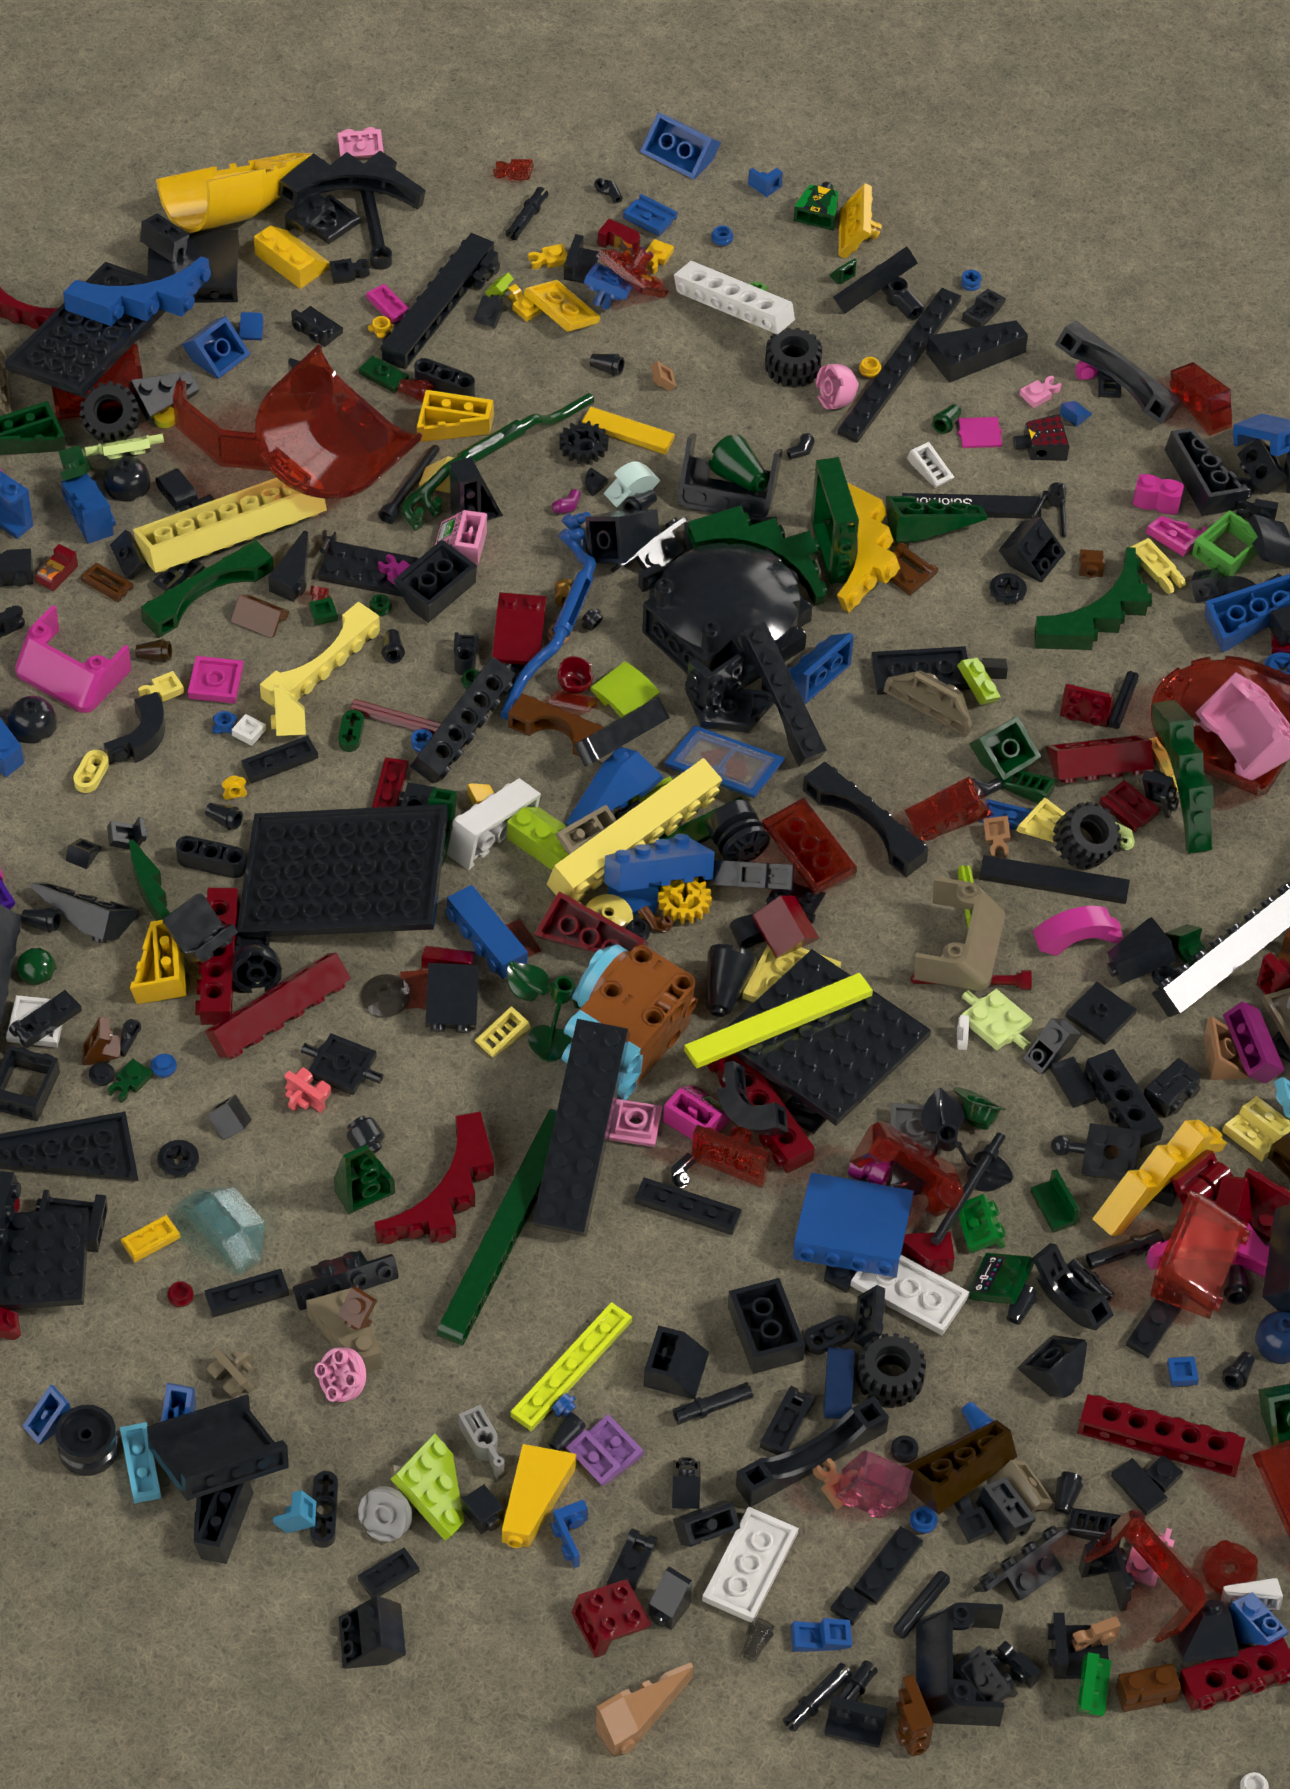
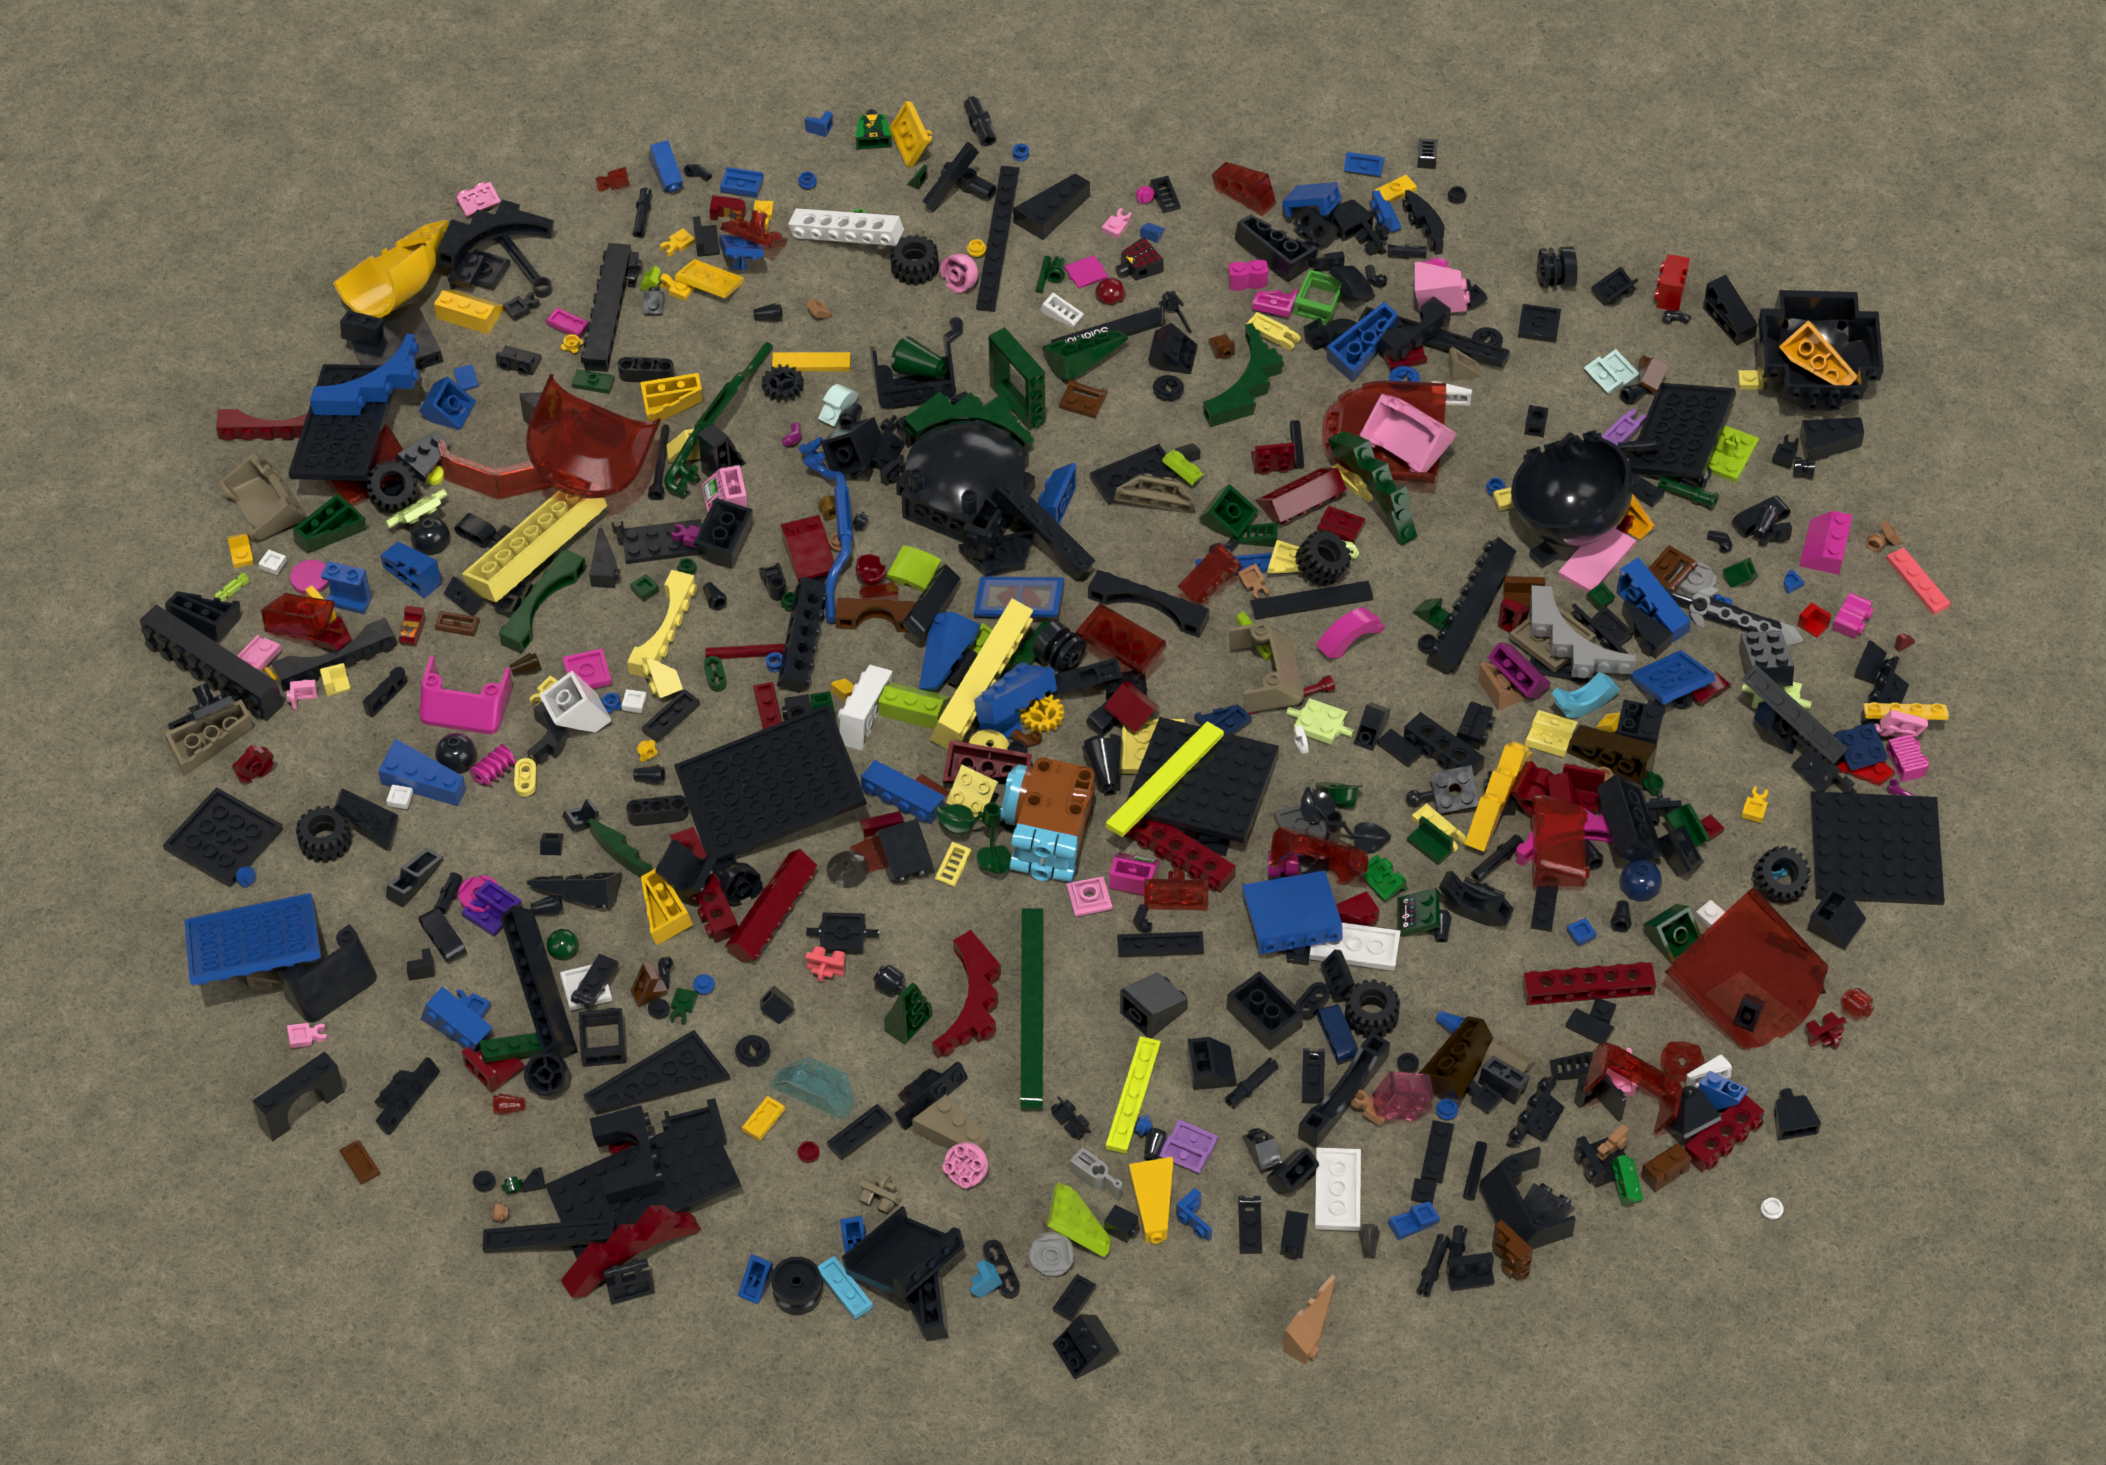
camera: 20 degrees left, 0 degrees up
dark green slope [59,445,92,481] -> none
reddish brown panel [231,594,290,638] -> none
clear red plate [307,586,330,601] -> none
reddish brown bracket [337,1287,377,1330] -> none
clear red cone [398,379,434,402] -> none
black brick [533,1019,630,1236] -> none
dark tan slope [555,805,617,855] -> none
dark red bracket [571,1580,651,1658] -> none
black tile [585,468,608,496] -> none
blue slope [640,112,721,179] -> none
black arch [717,1061,788,1136] -> none
yellow arch [837,482,900,613] -> none
black bar [931,1132,1005,1245] -> none
black slope [961,289,1006,328] -> none
black plate [996,1641,1041,1689] -> none
black slope [1017,1335,1087,1398] -> none
black cone [1054,1471,1083,1514] -> none
black arch [1055,321,1183,424] -> none
black plate [1065,982,1137,1045] -> none
black slope [1107,917,1176,984] -> none
black bracket [1142,770,1179,818] -> none
none -> dark pink piece [469,744,516,786]
none -> white slope [539,671,612,733]
none -> blue slope [648,140,683,193]
none -> light yellow hinge [946,765,998,819]
none -> black piece [964,96,996,147]
none -> dark green piece [1035,256,1051,293]
none -> black hinge [1051,1096,1092,1140]
none -> dark red hair [1095,278,1126,306]
none -> black slope [1120,972,1188,1039]
none -> dark blue wing [1194,704,1252,735]
none -> light yellow hinge [1412,803,1466,852]

